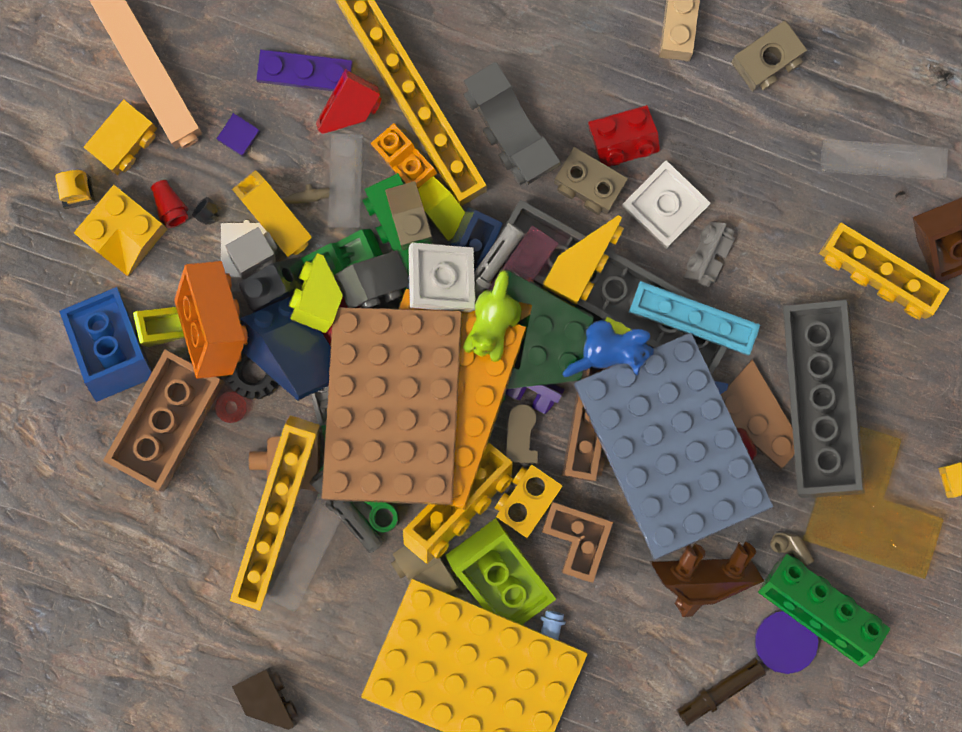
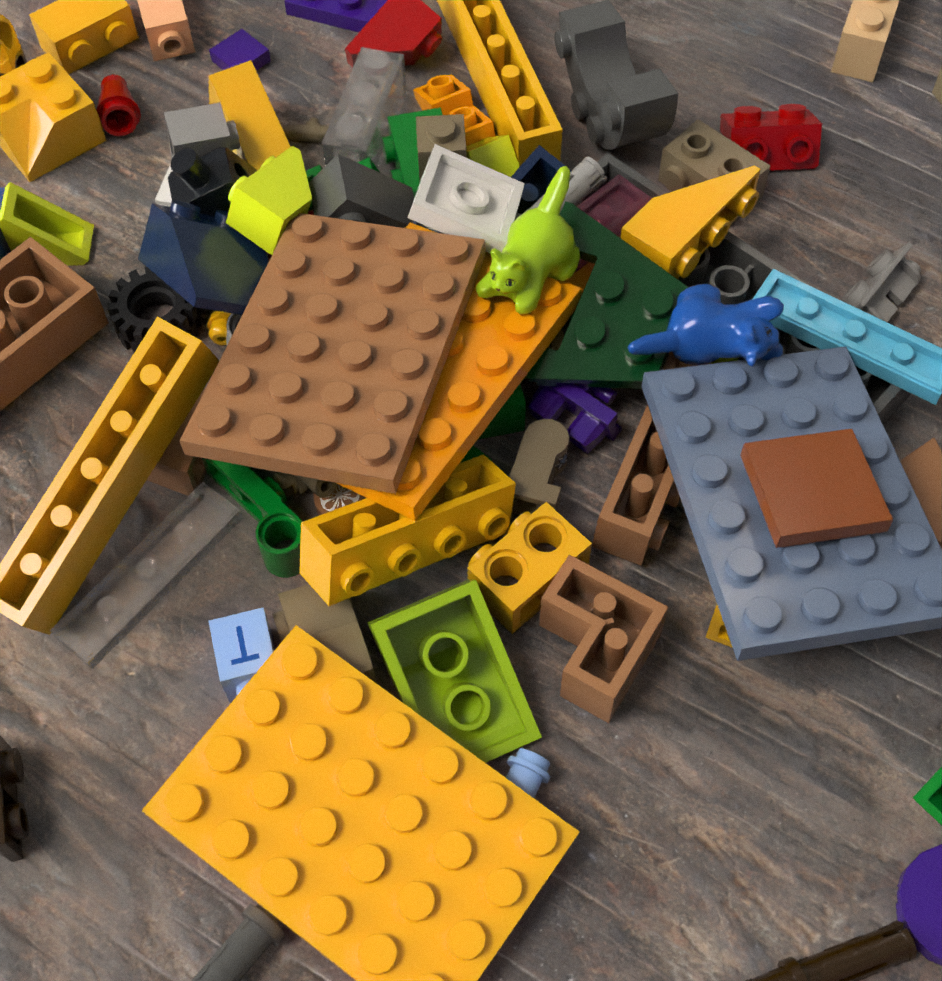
camera: 10 degrees right, 25 degrees down
orange brick [174,261,247,379] -> none
black hinge [192,197,220,225] -> none
clear red plate [215,392,247,423] -> none
dark grey pin [309,470,384,553] -> none
white plate [622,160,711,249] -> none
reddish brown connector [650,542,765,617] -> none
none -> light blue brick [209,607,275,702]
none -> dark orange tile [740,428,893,548]

